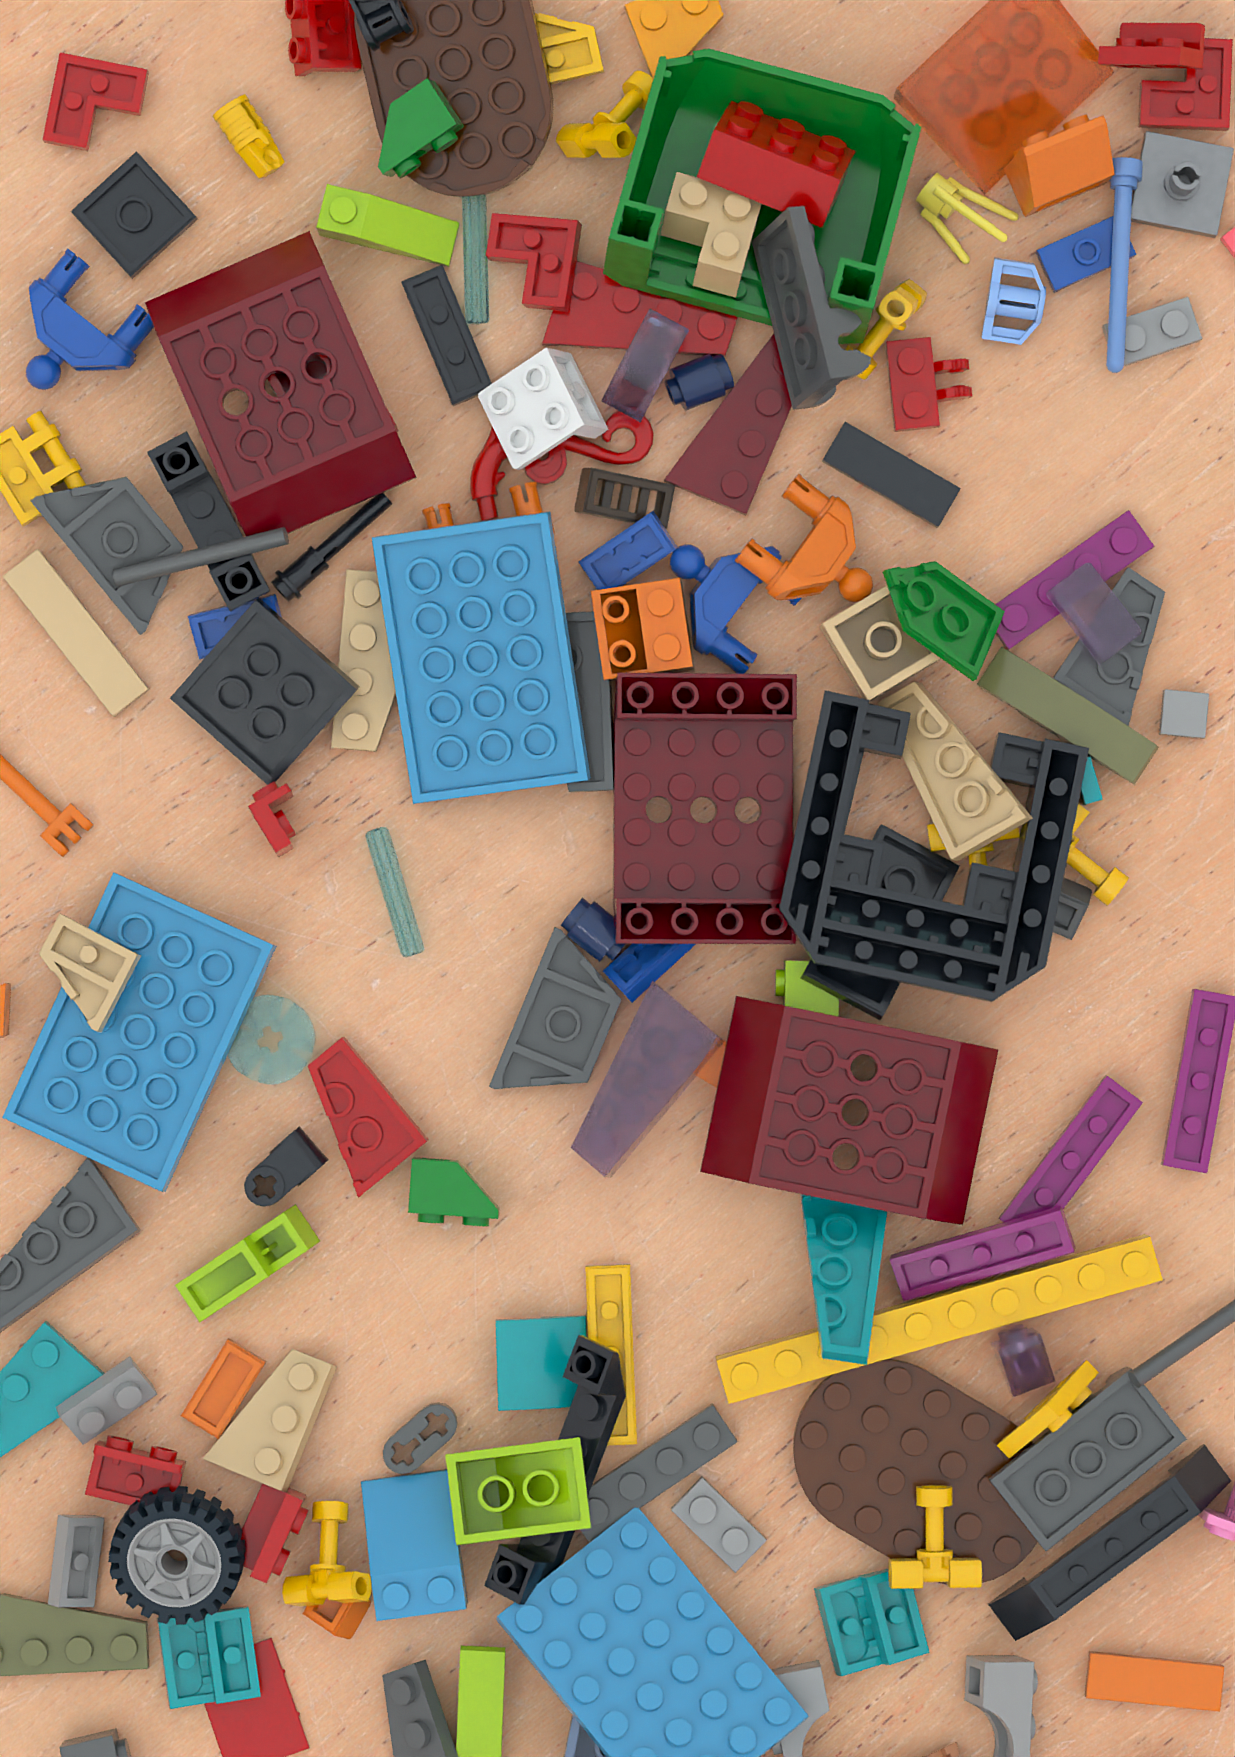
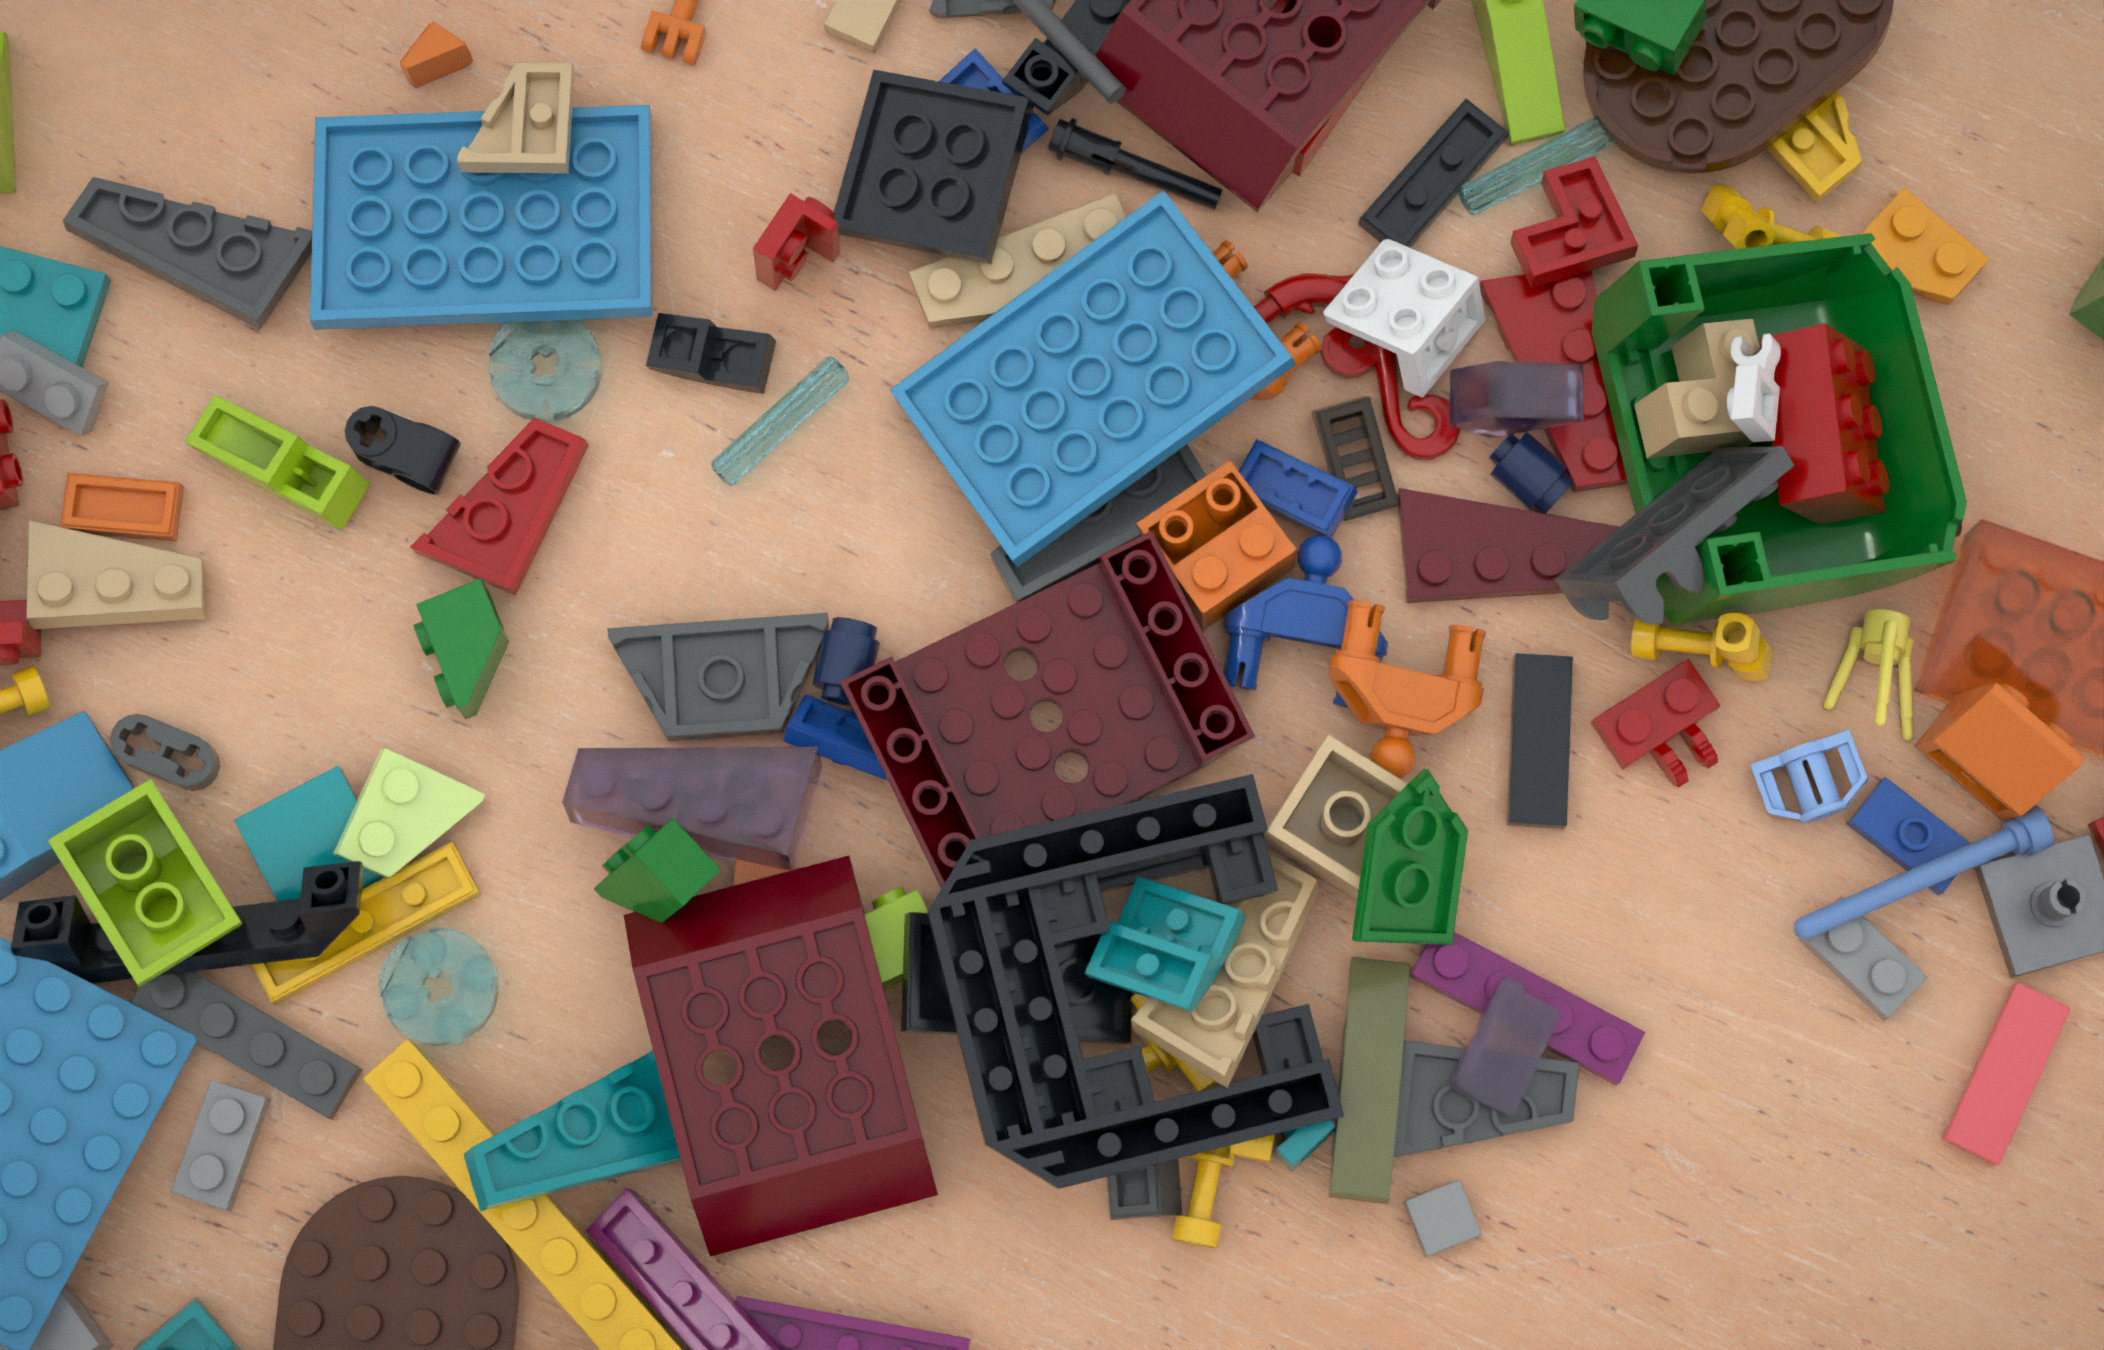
camera: 65 degrees right, 10 degrees down
none -> yellowish green wing [333,748,485,878]
none -> clear light blue plate [379,928,499,1046]
none -> green slope [594,818,721,923]
none -> black slope [646,313,776,394]
none -> teal slope [1085,876,1246,1012]
none -> white plate [1727,334,1781,442]

